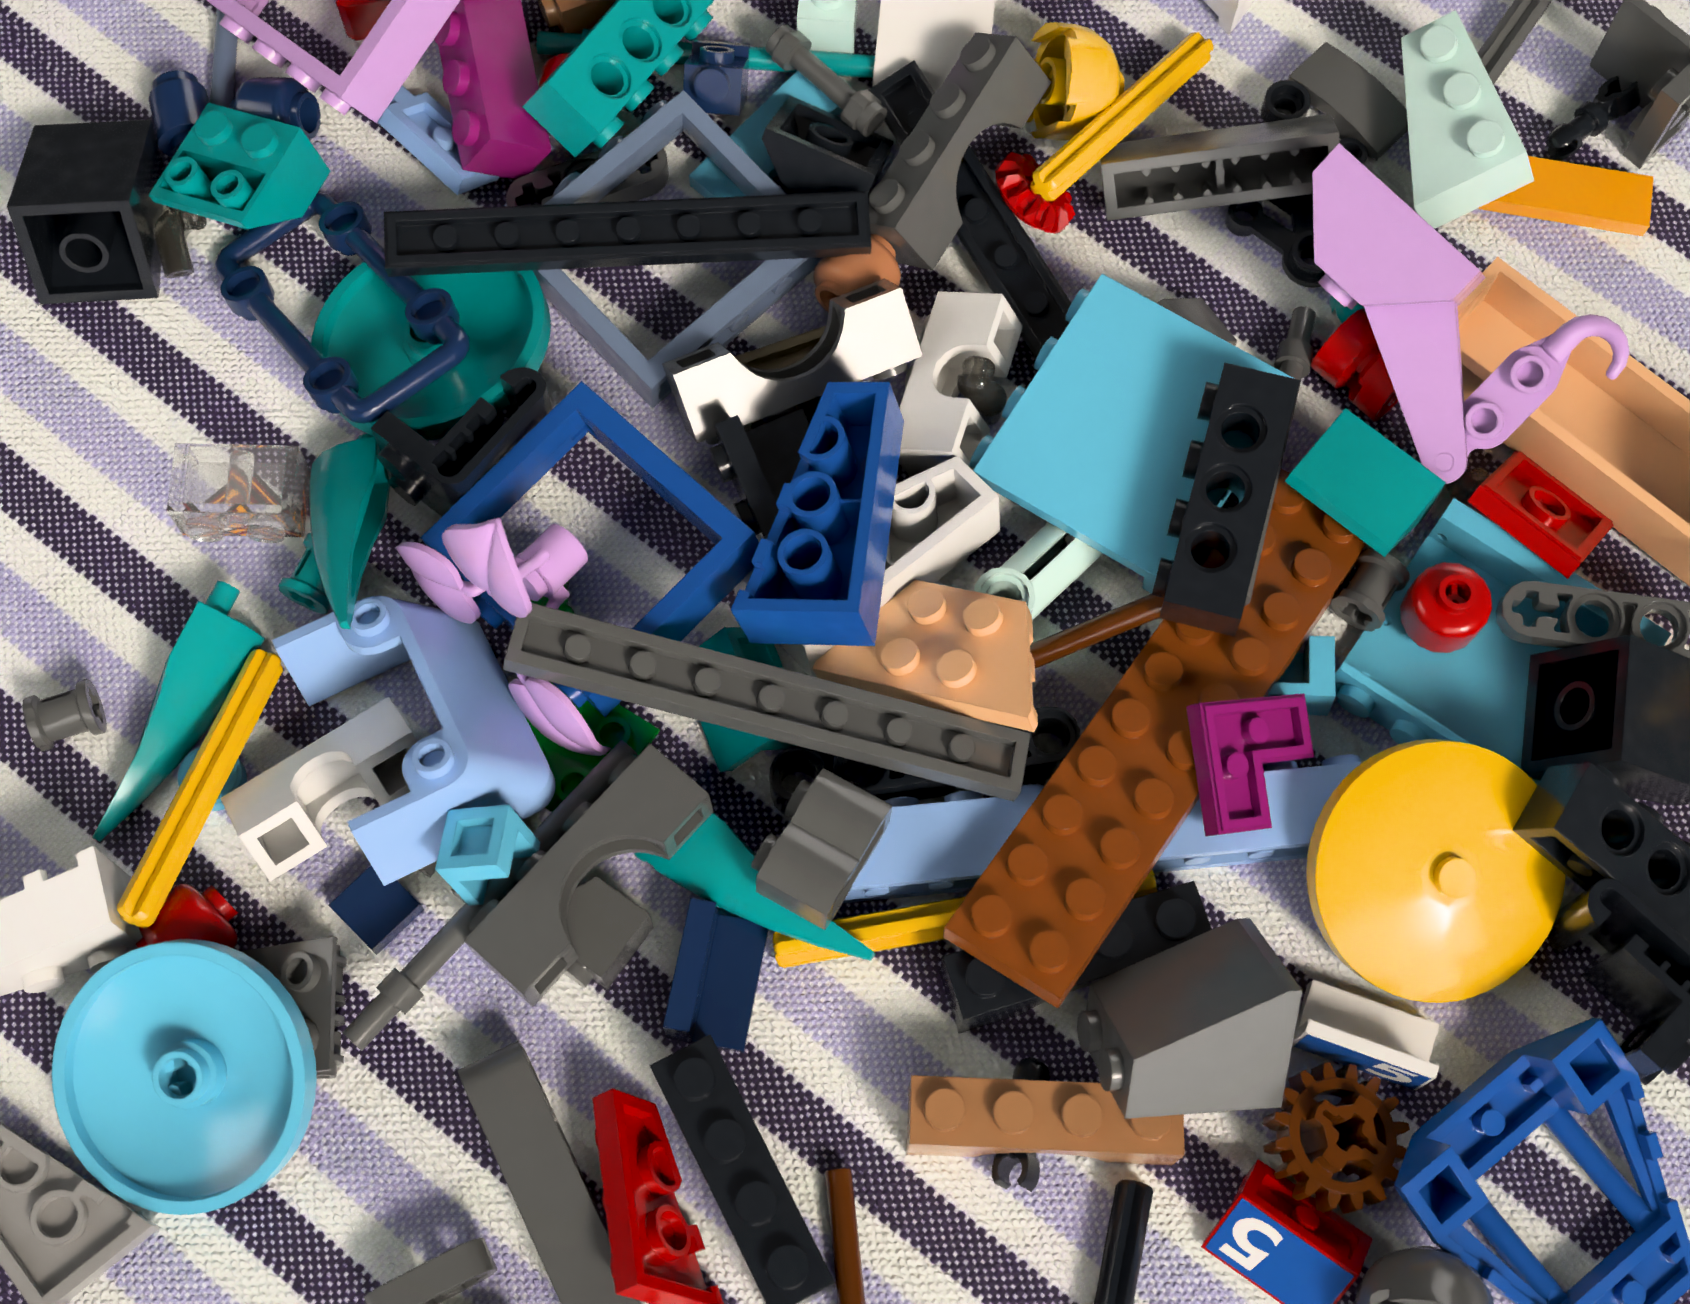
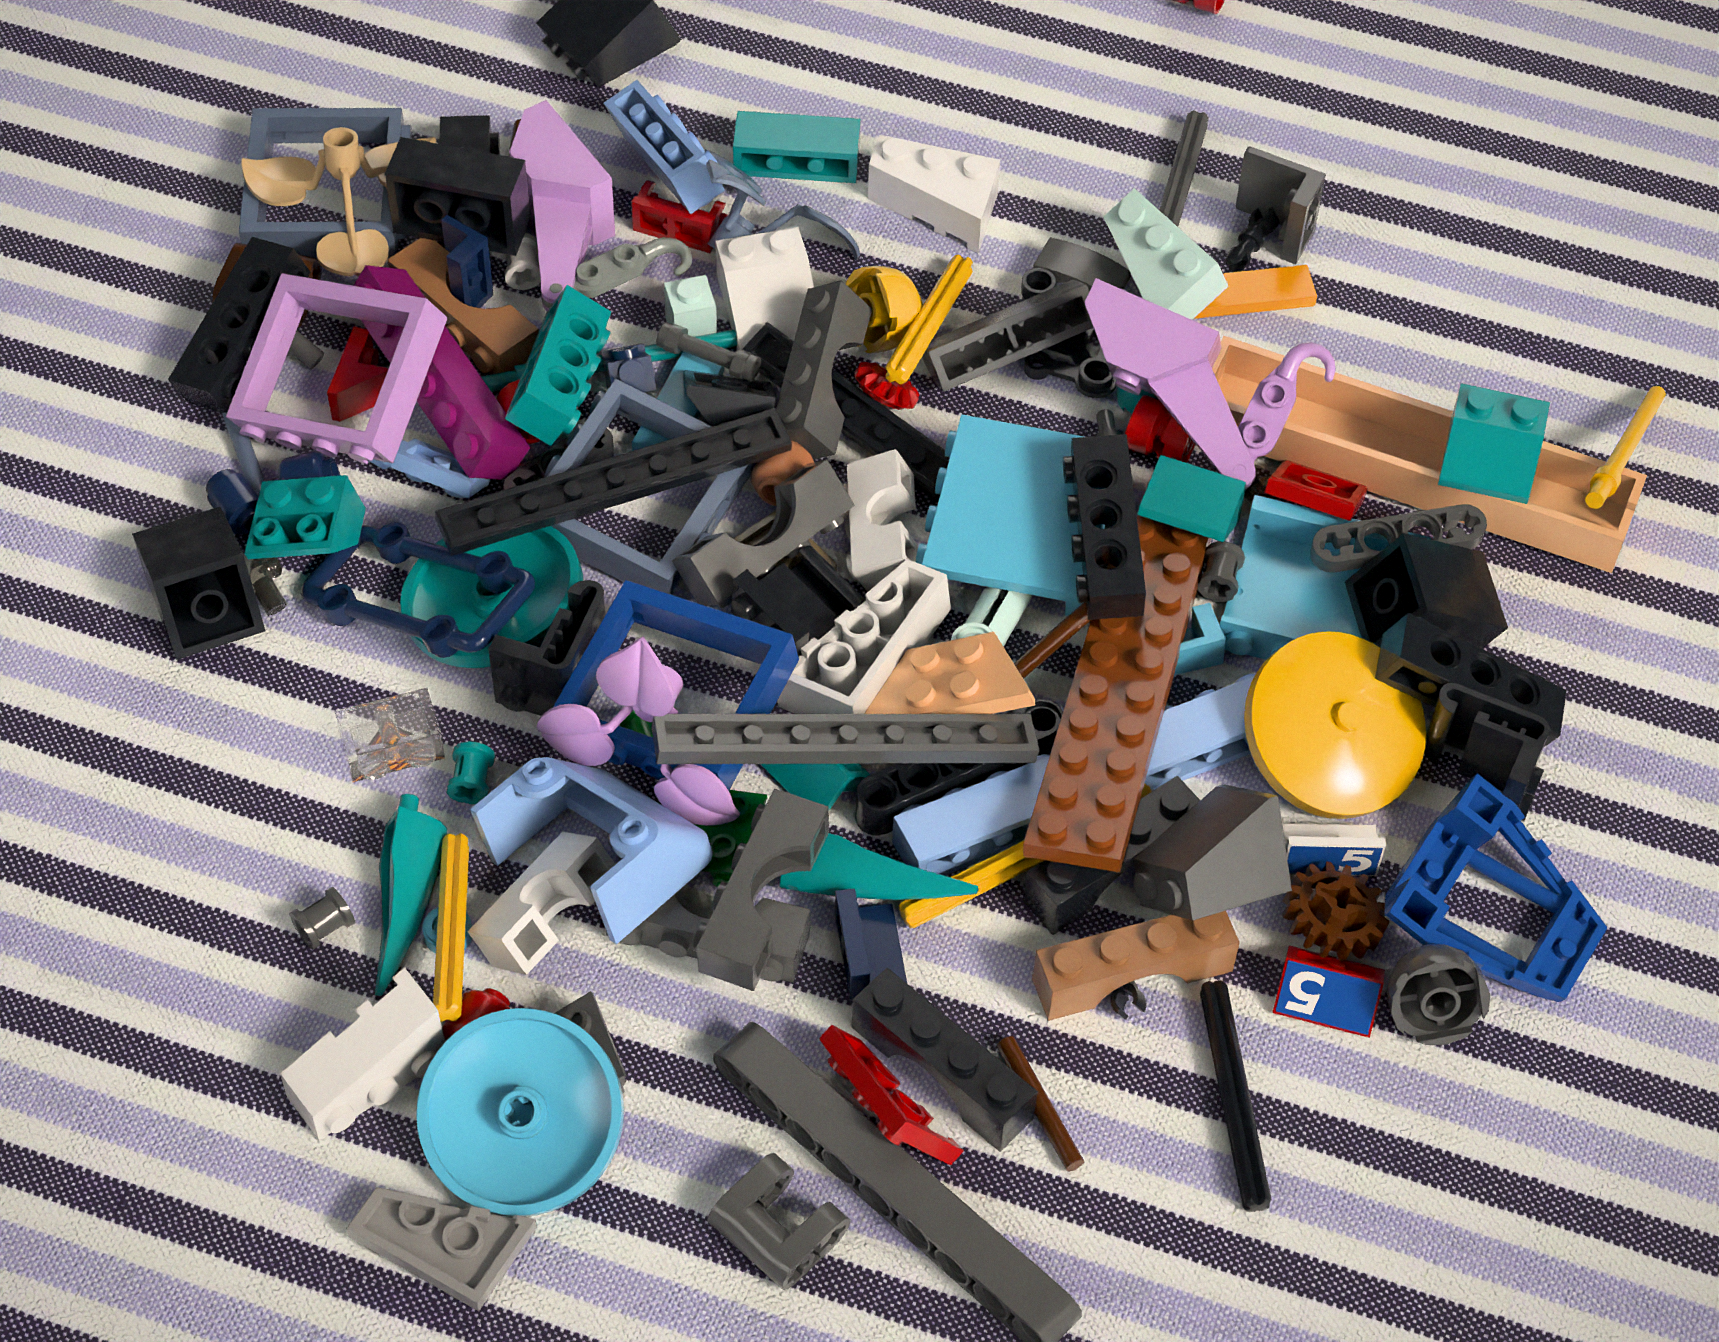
camera: 20 degrees left, 15 degrees down
teal piece [309,434,390,629] -> none
dark blue tile [328,865,424,955] -> none
dark grey bar [342,740,639,1051] -> none
medium azure panel [435,805,540,906] -> none
blue wedge [731,382,904,646] -> none
dark grey brick [751,768,892,930] -> none
clear smoke arm [957,356,1007,425] -> none
magenta tile [1186,693,1314,837] -> none
red head [1400,562,1492,653] -> none

